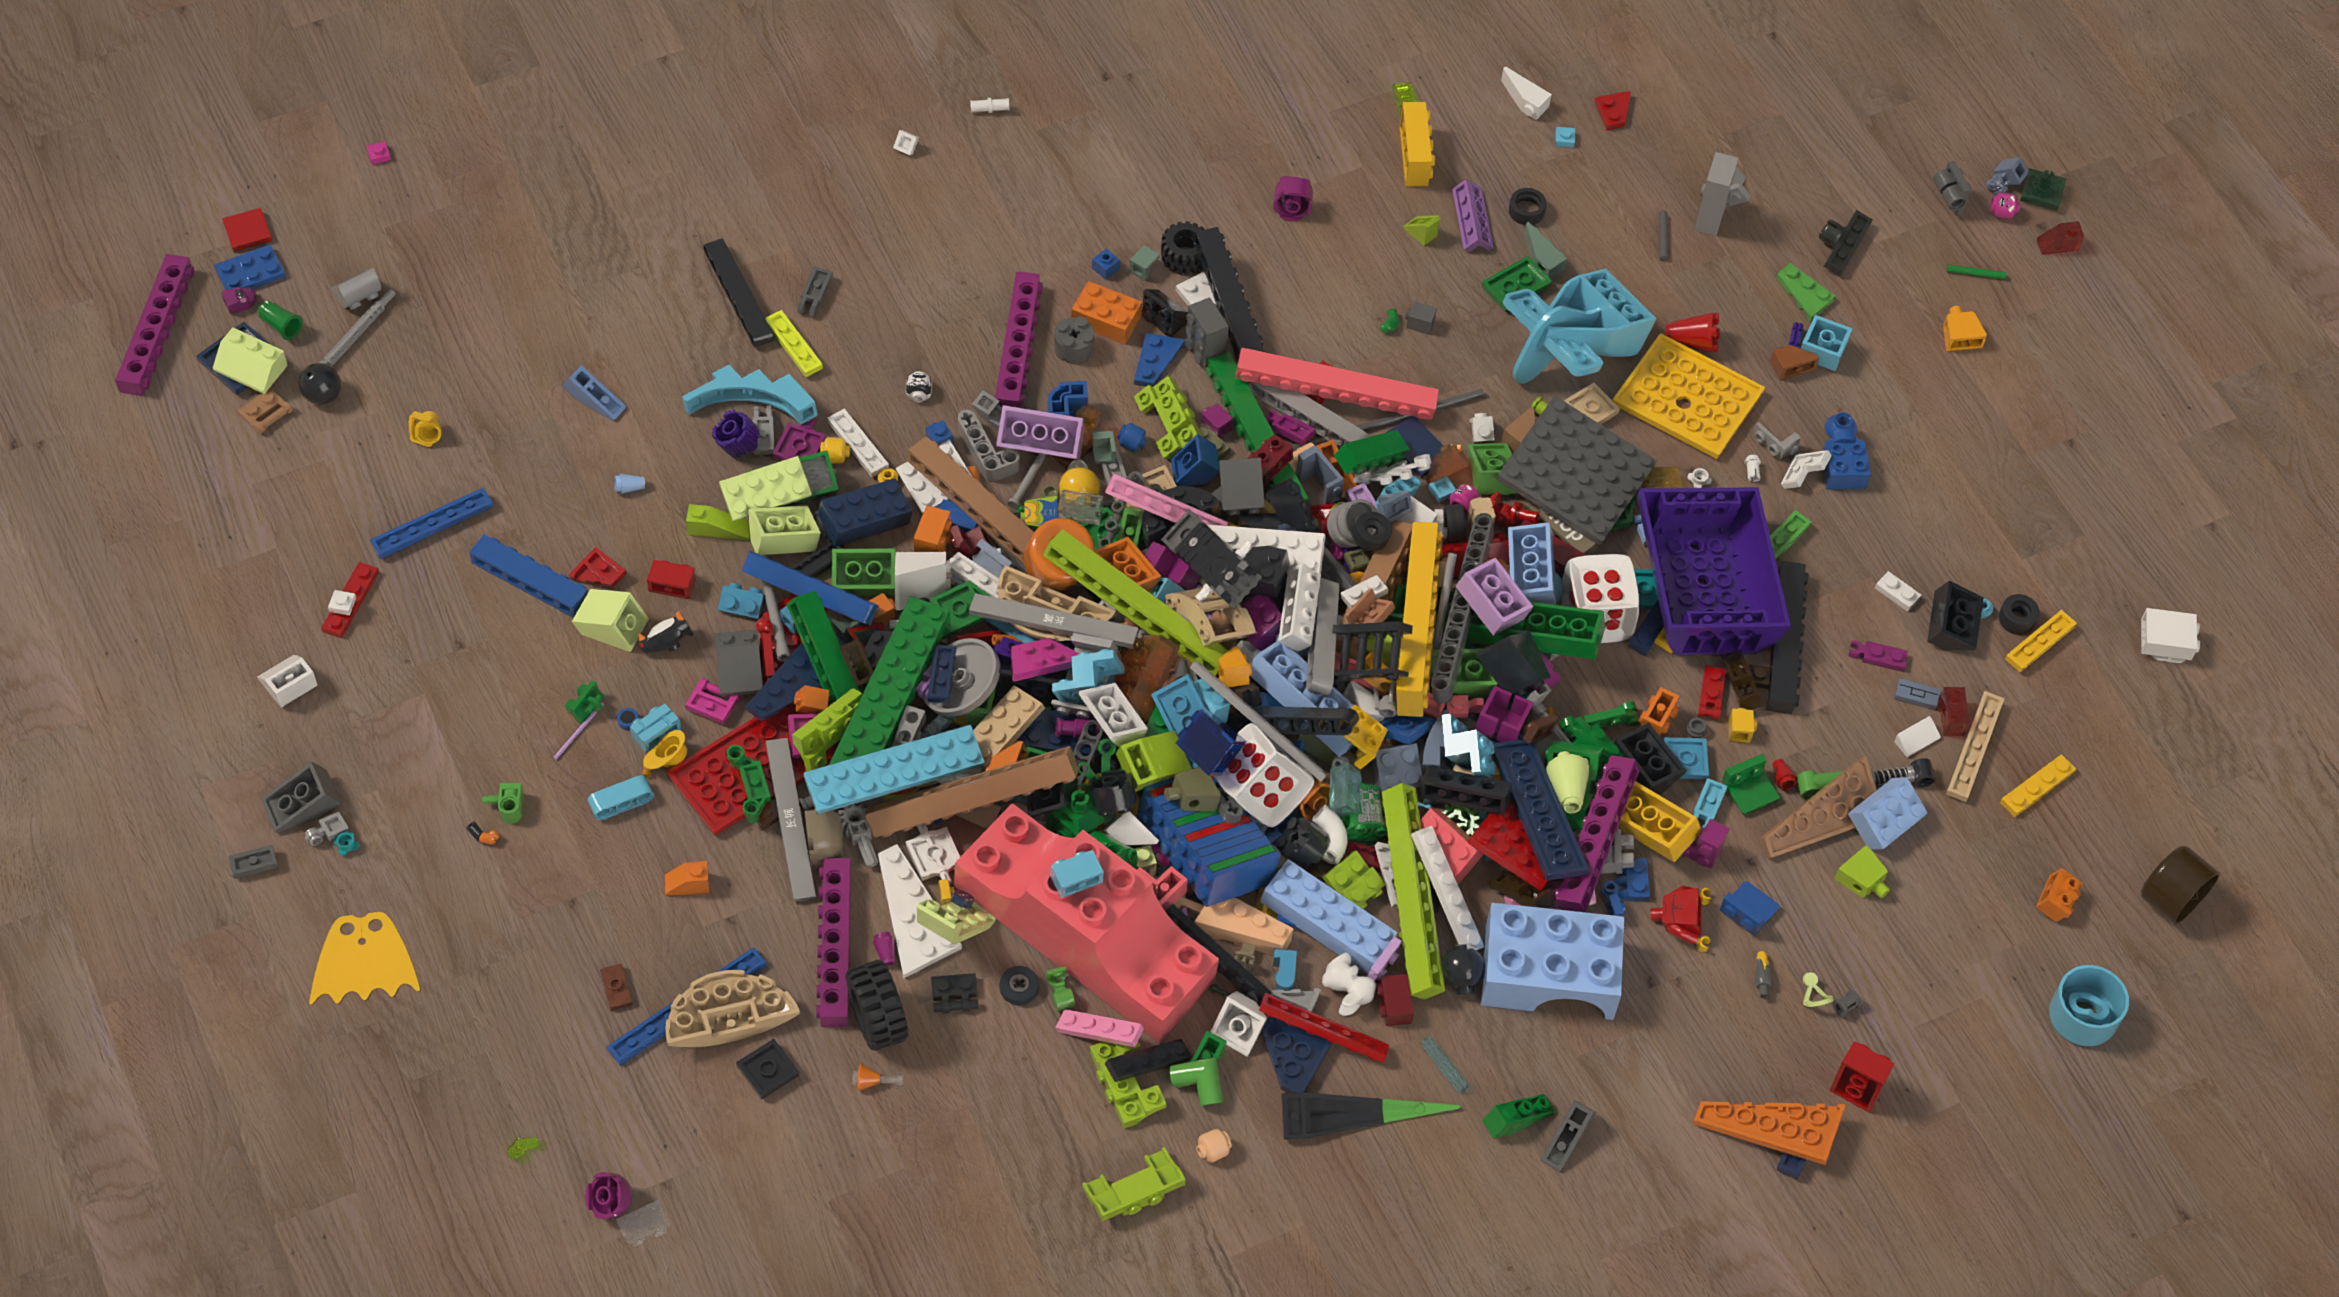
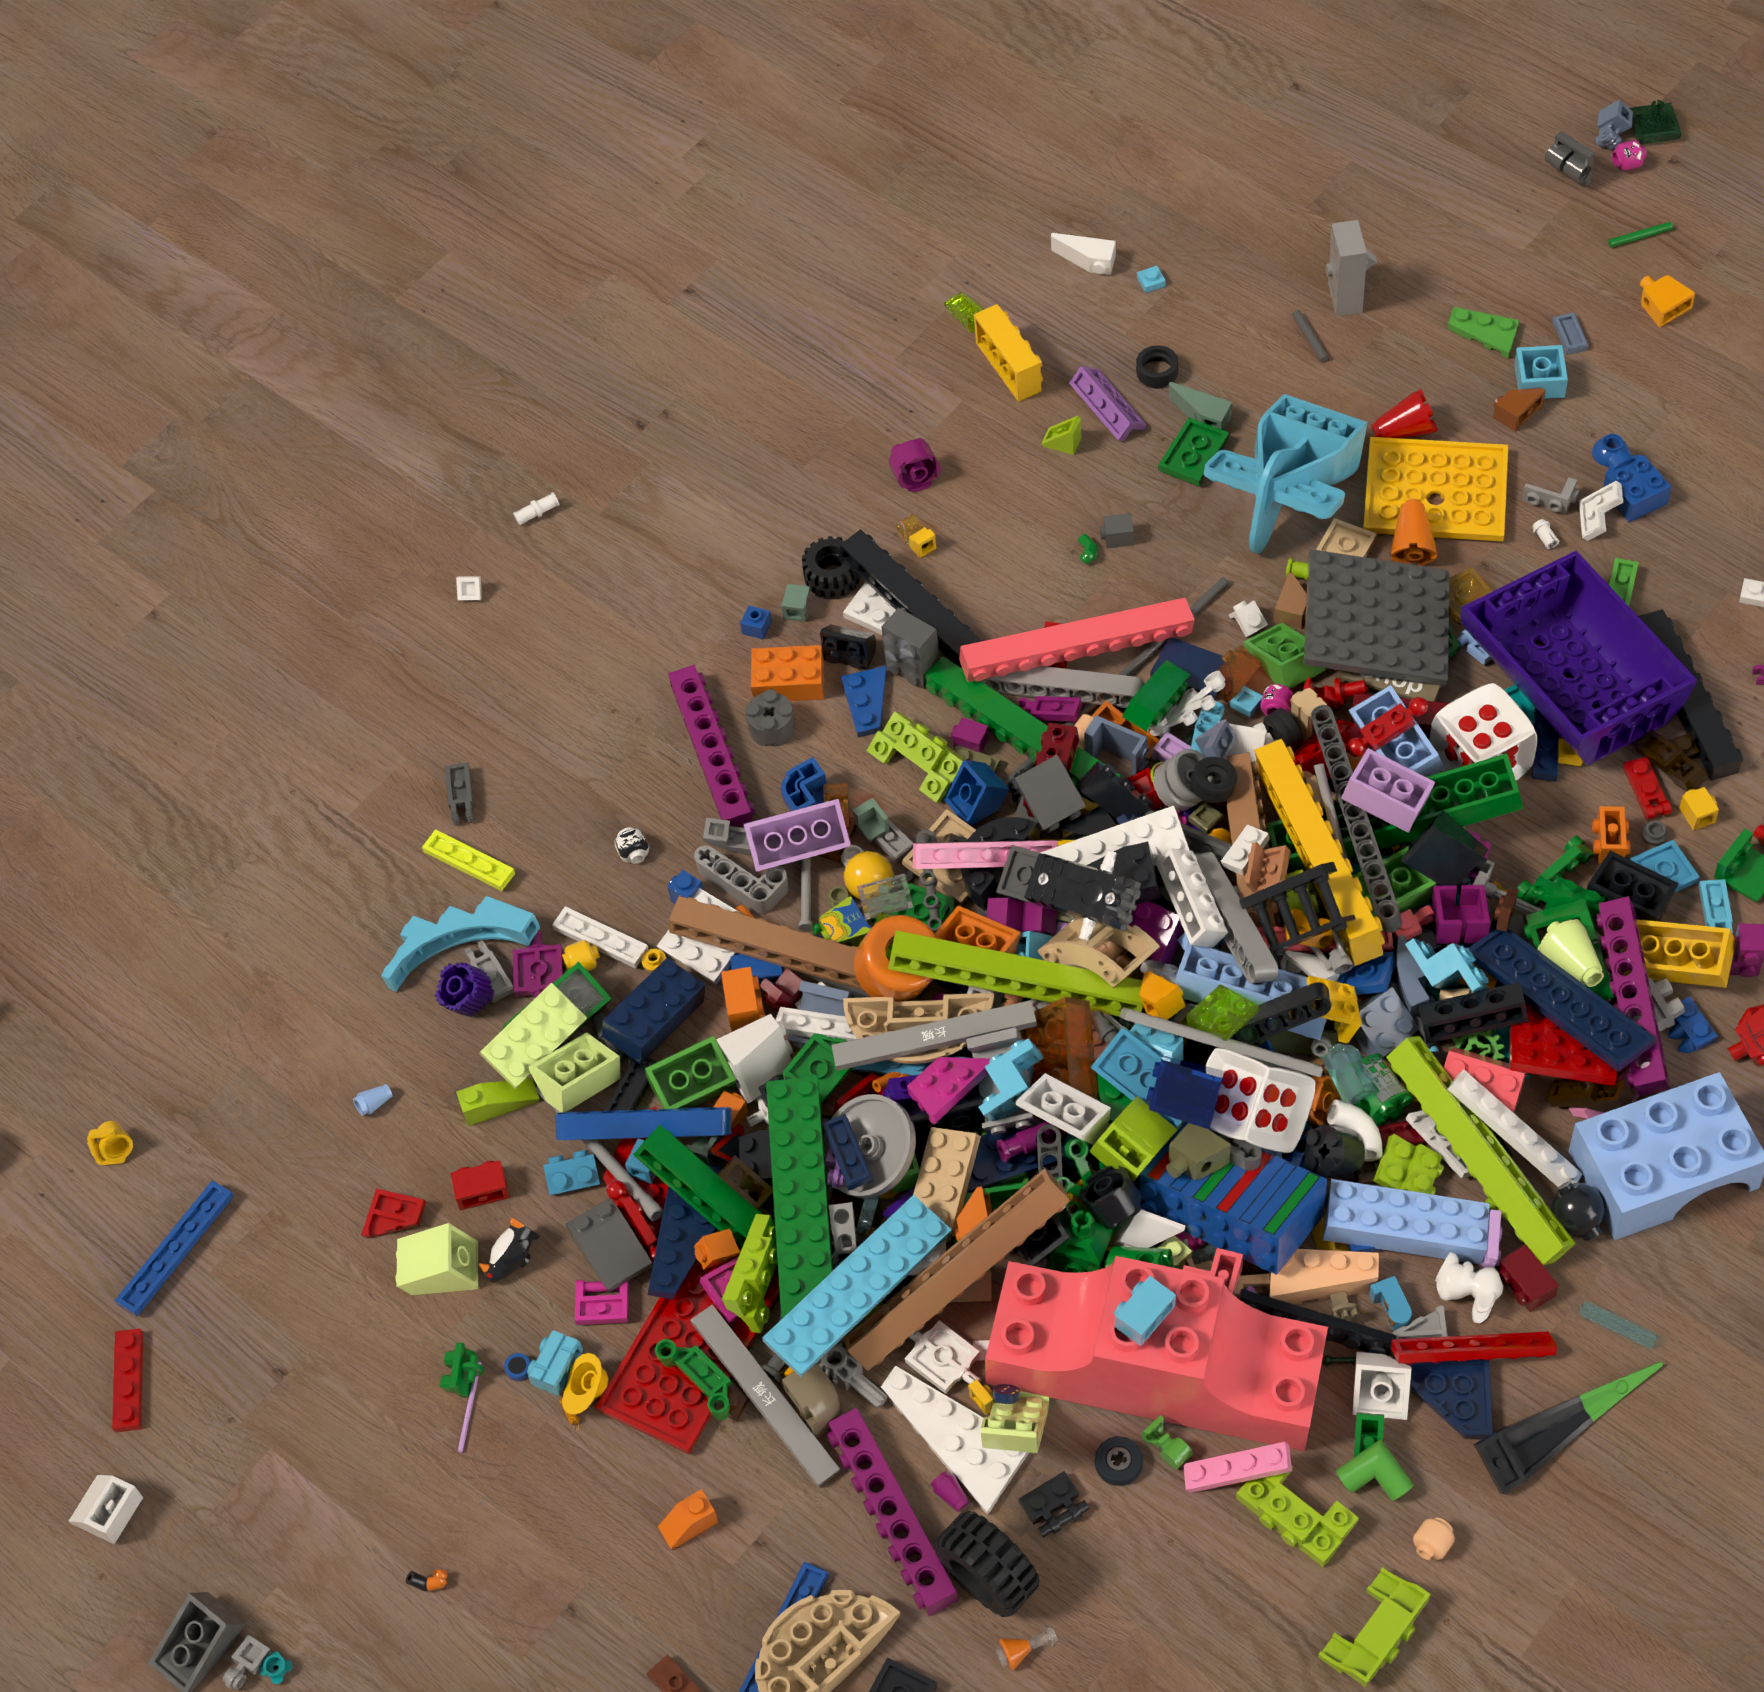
camera: 15 degrees left, 0 degrees up
white plate [328,590,356,615] -> none
blue brick [469,534,588,618] -> none
bright green piece [482,783,524,824] -> none
medium blue slope [562,365,627,421] -> none
medium azure beam [587,775,654,820] -> none
black beam [703,238,774,348] -> none
black plate [1105,1038,1192,1082] -> none
blue head [1117,423,1148,453] -> none
bright green slope [1117,506,1144,548] -> none
green slope [1482,1094,1555,1139] -> none
red wing [1594,91,1631,130] -> none
blue plate [1601,881,1626,917] -> none
white plate [1687,468,1712,488] -> none
dark purple axle [1789,322,1804,348] -> none
pearl dark grey plate [1819,210,1873,276] -> none
clear red slope [2036,221,2085,255] -> none
none -> leg [896,514,936,558]
none -> clear neon green bracket [1186,984,1259,1041]
none -> red plate [1347,697,1428,757]
none -> orange cone [1390,499,1437,566]
none -> sand blue tile [1552,312,1589,355]

